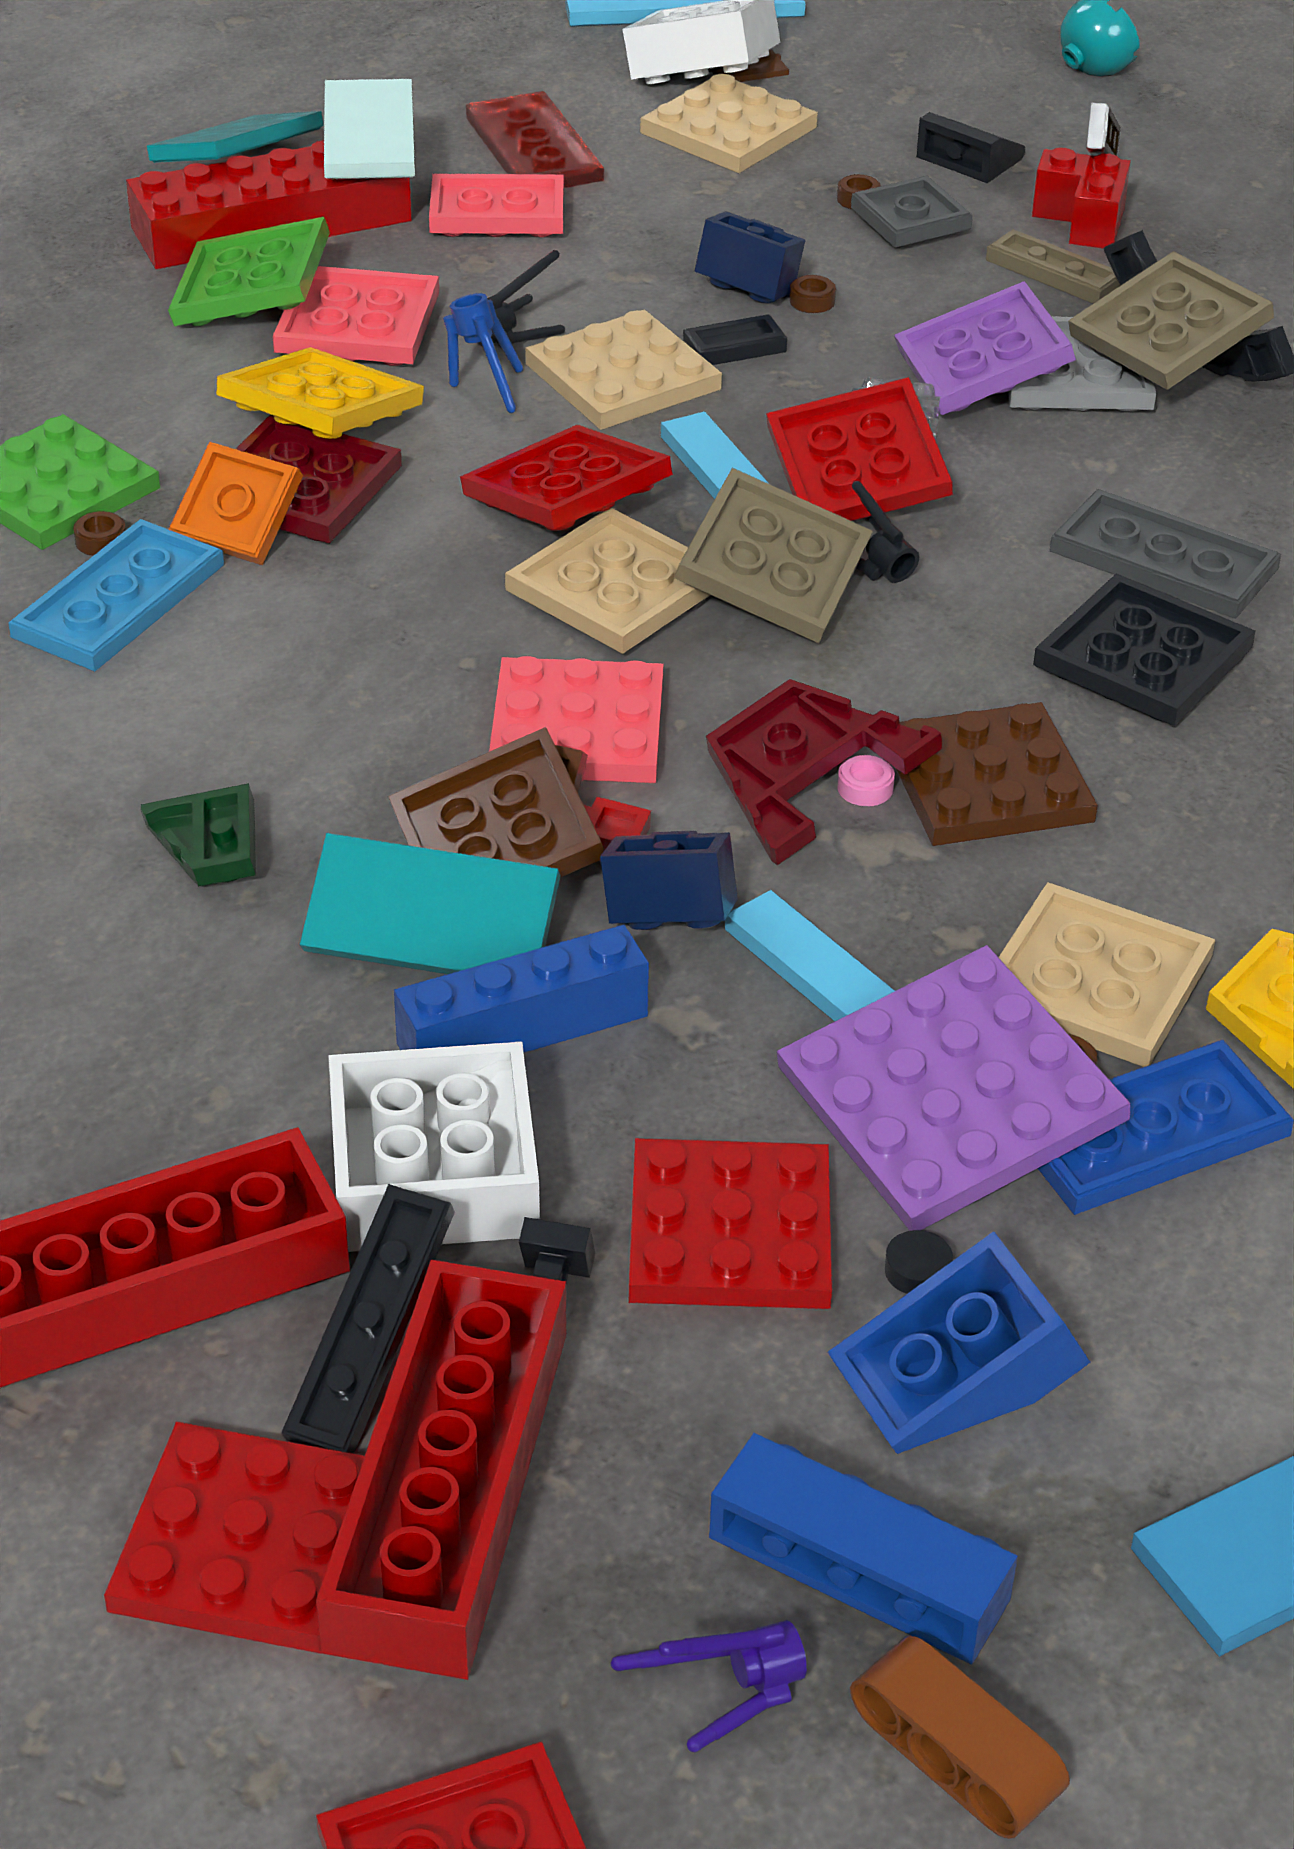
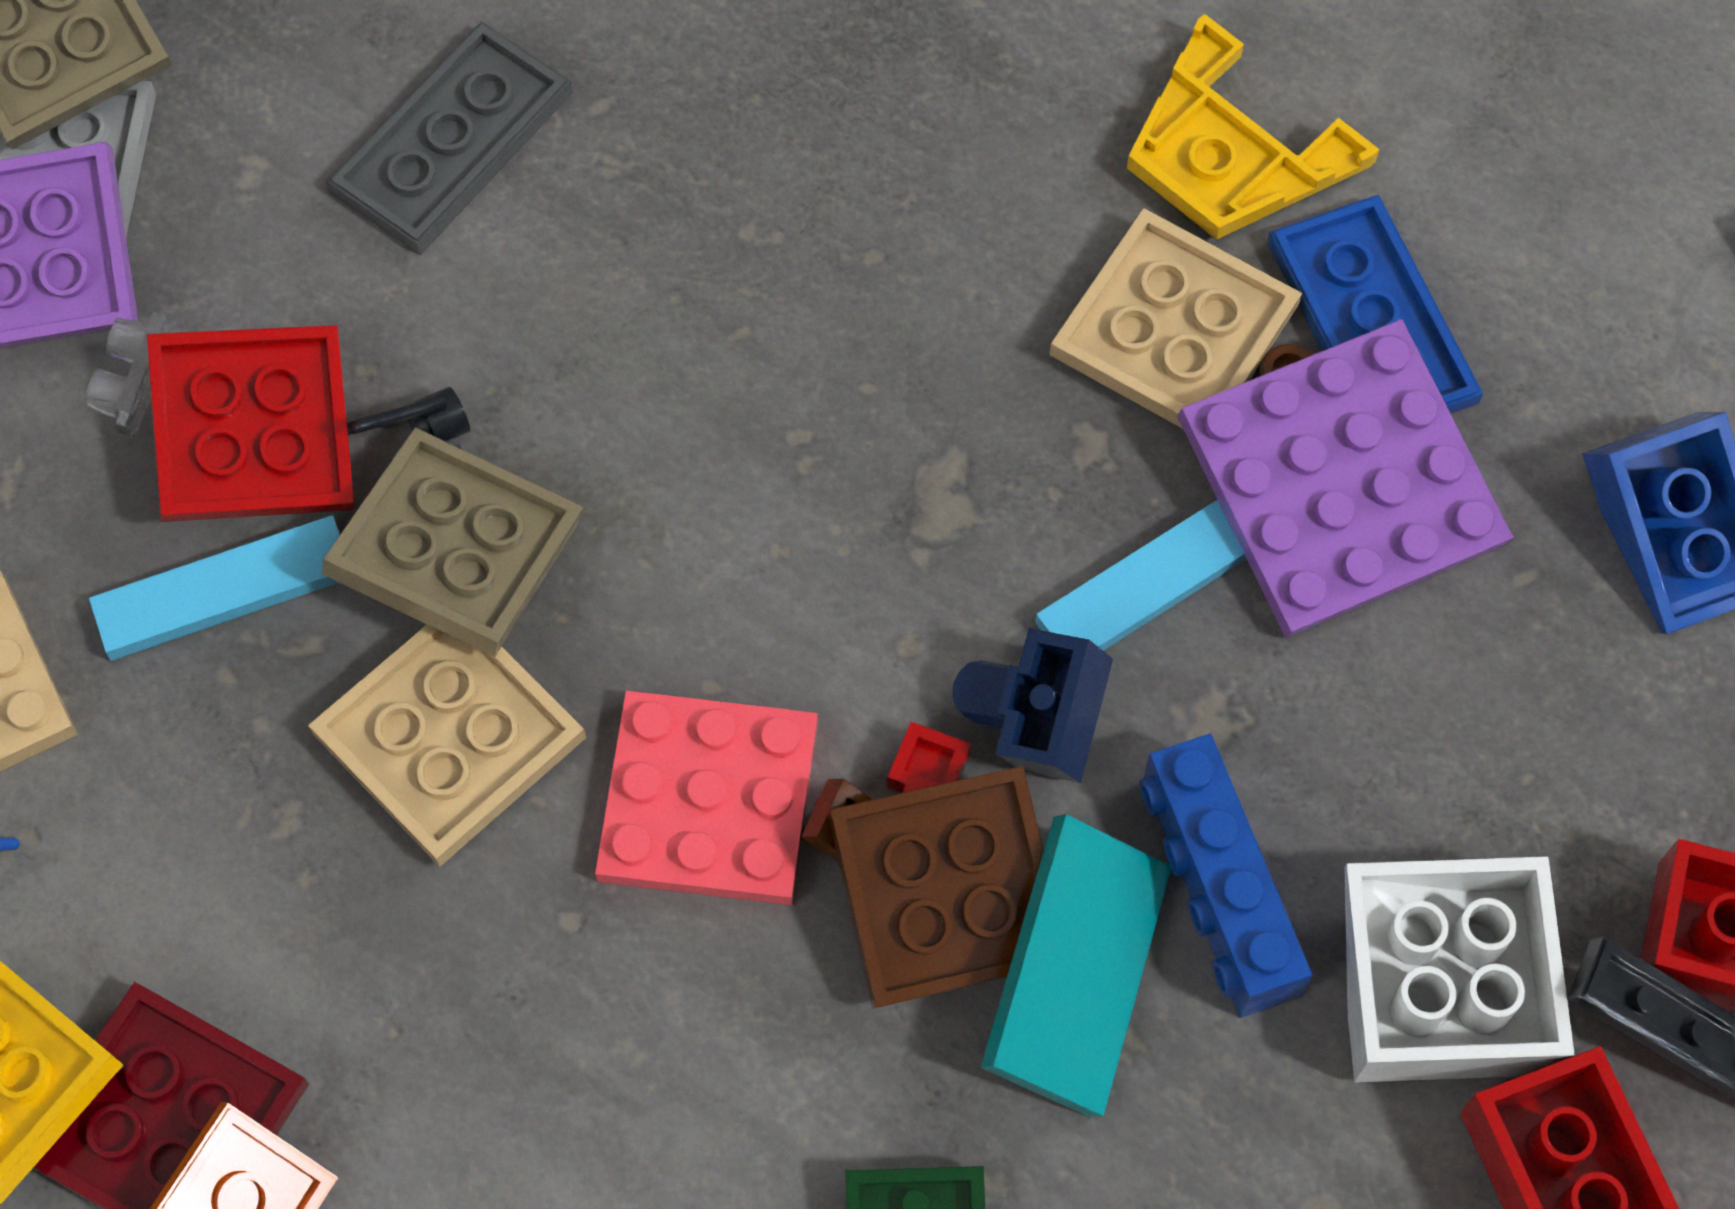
camera: 85 degrees left, 25 degrees up
red plate [460,424,673,531] -> none
black tile [519,1217,595,1285] -> none
red plate [629,1138,832,1309] -> none
dark red wing [706,679,943,865] -> none
bright pink tile [837,755,895,806] -> none
black tile [885,1230,953,1294] -> none
reddish brown plate [896,702,1098,846] -> none
black plate [1033,573,1256,726] -> none

